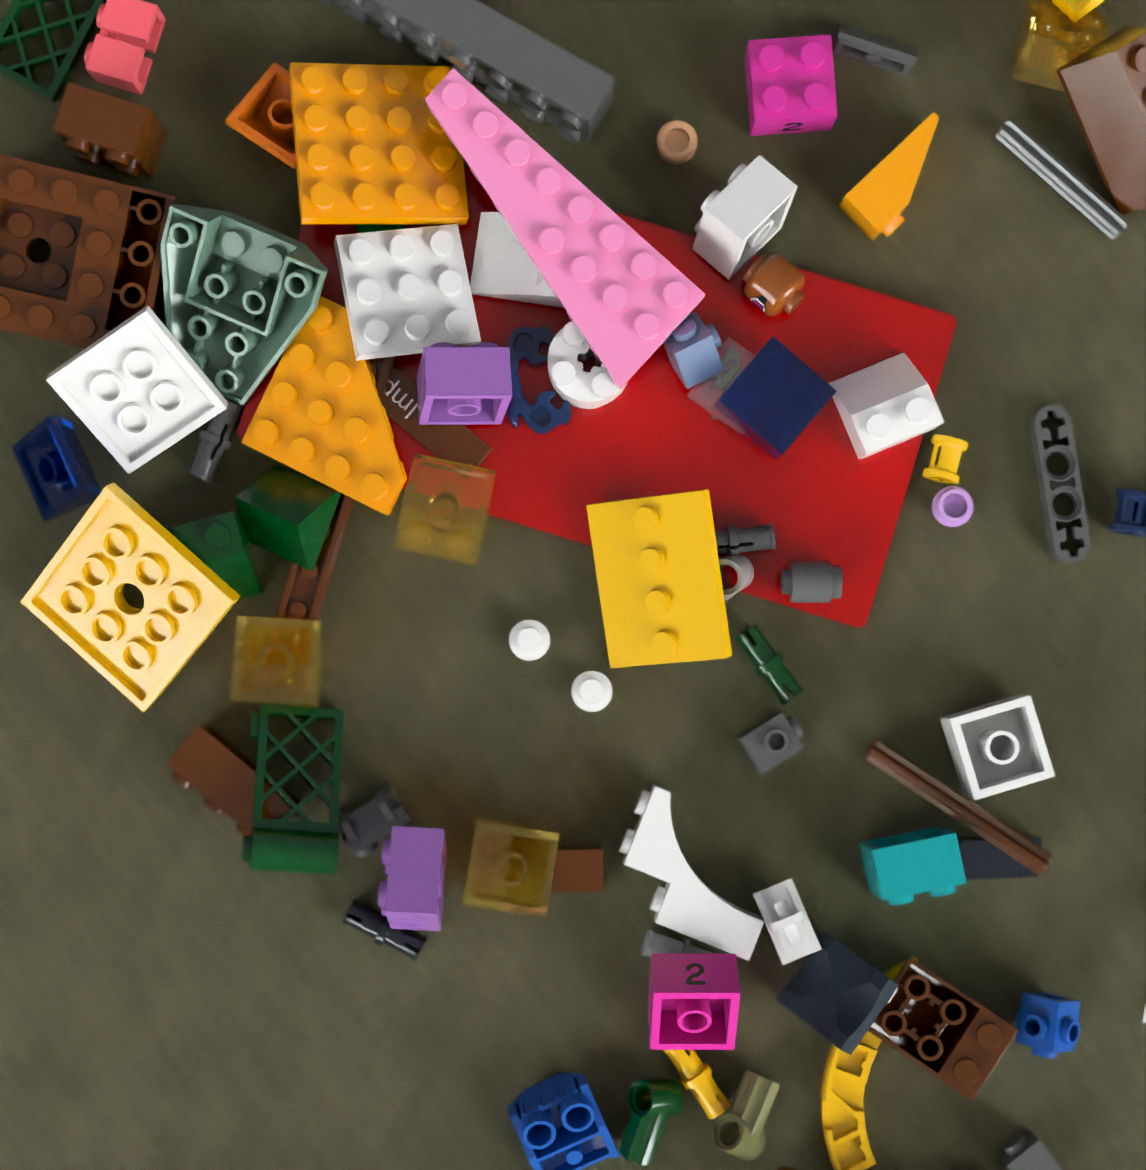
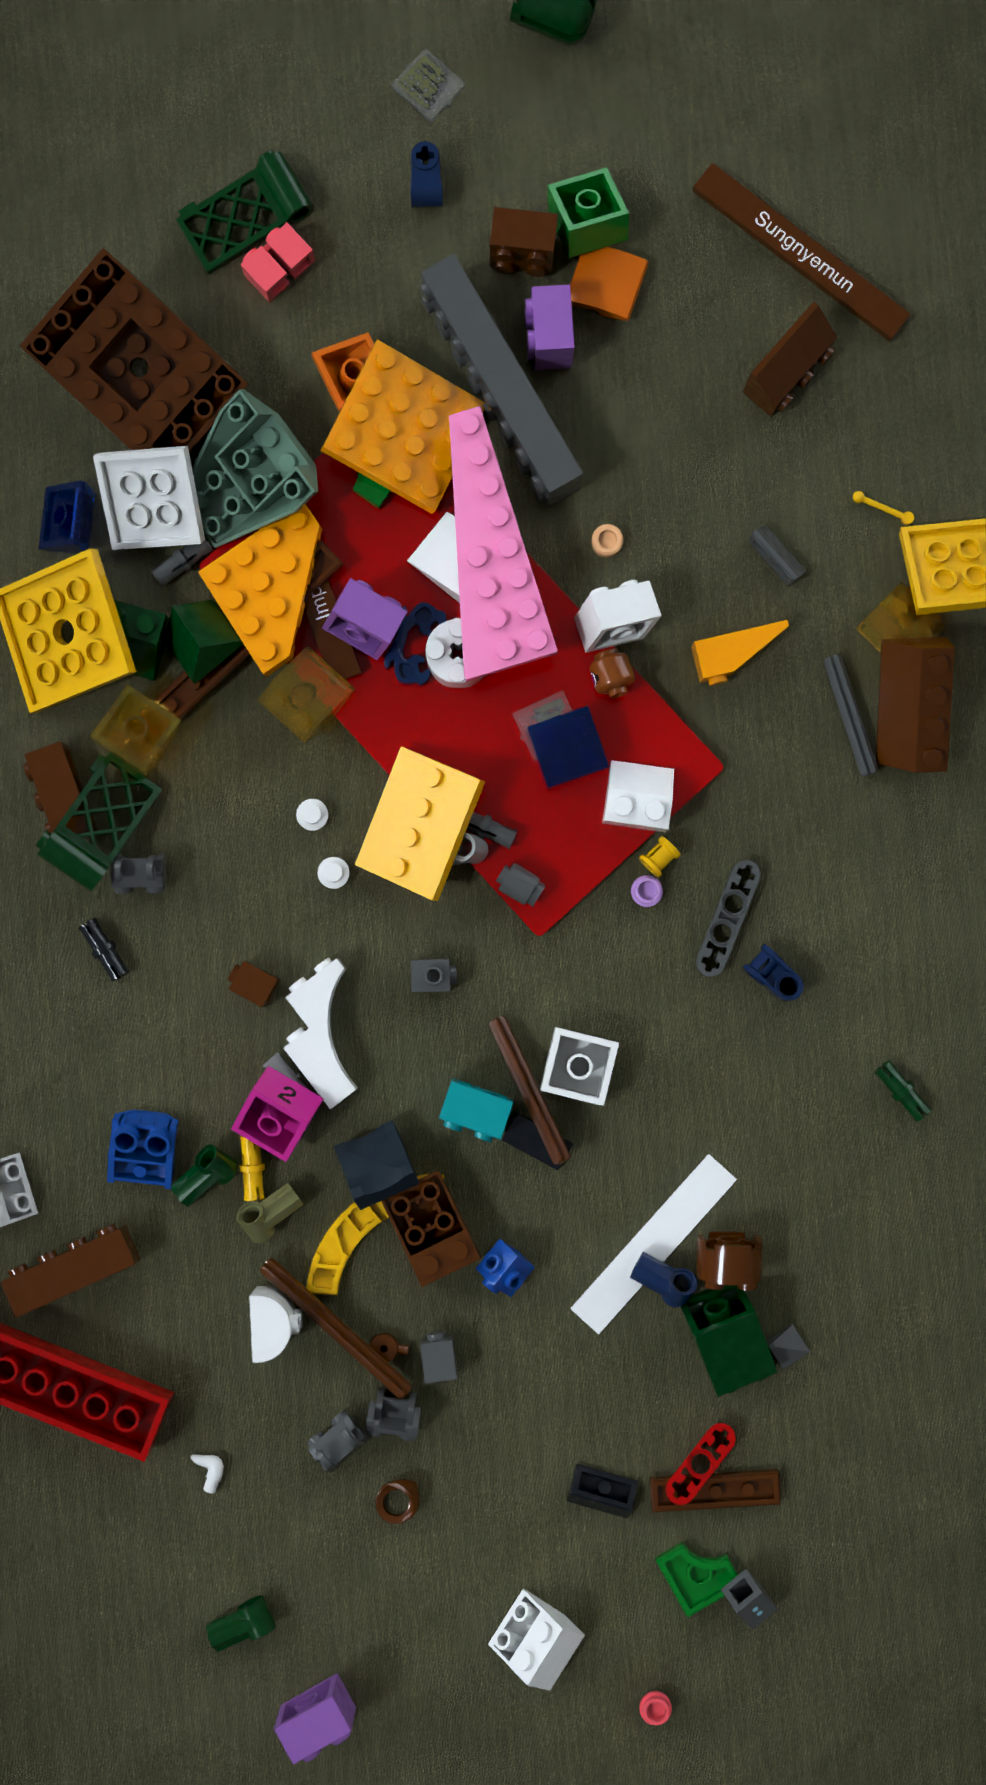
camera: 30 degrees right, 0 degrees up
reddish brown brick [53,82,167,179] -> none
white plate [334,224,481,361] -> none
medium lavender brick [378,826,447,931] -> none
clear yellow slope [462,815,560,918] -> none
sand blue brick [663,312,724,389] -> none
dark green pin [734,623,804,706] -> none
dark pink brick [744,35,838,136] -> none
white hips [753,878,822,965] -> none

